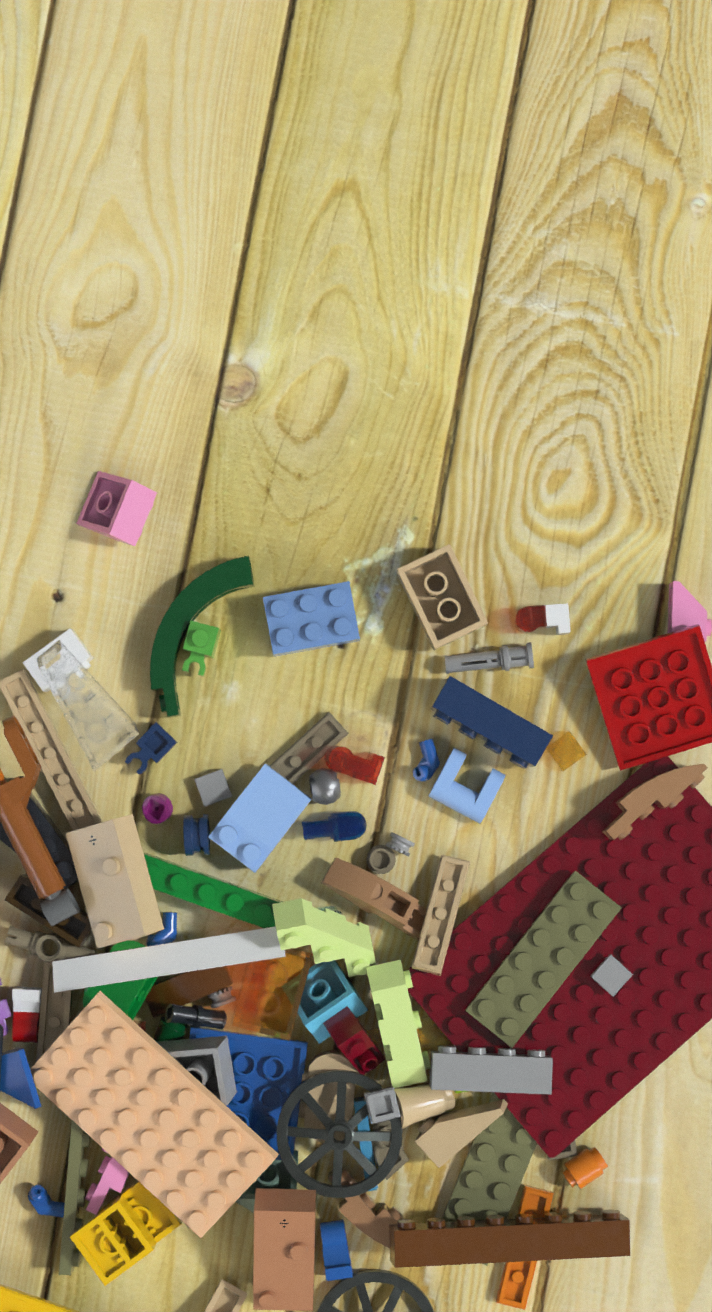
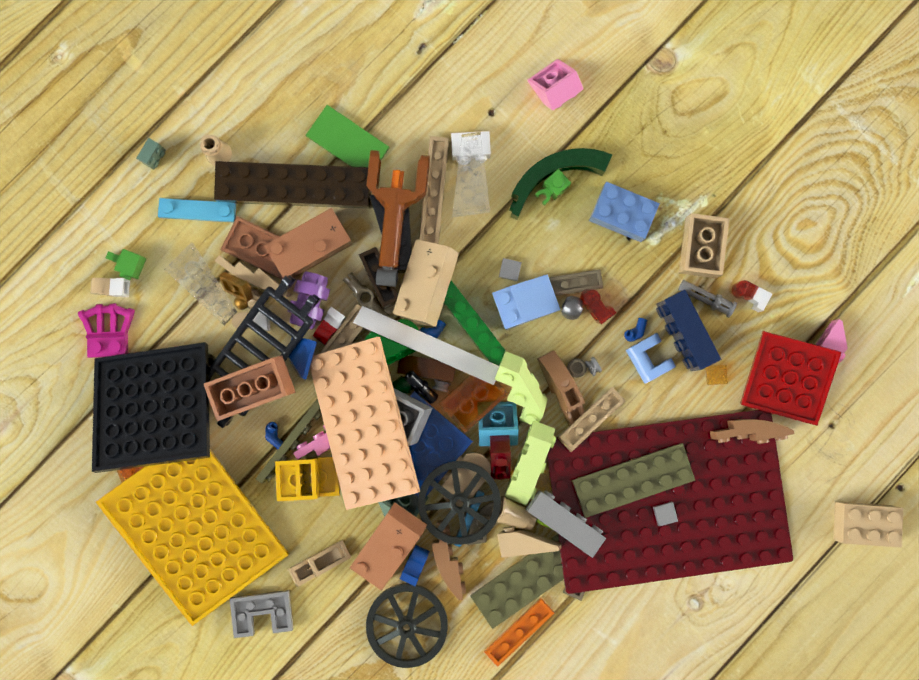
camera: 30 degrees right, 0 degrees up
dark blue plate [125,722,178,775] -> none
magenta tile [142,793,173,824] -> none
dark blue wheel [183,814,210,856] -> none
clear blue arm [302,811,367,842] -> none
light grey tile [364,1086,401,1124] -> none
reddish brown brick [389,1210,630,1268] -> none
orange brick [562,1147,608,1190] -> none

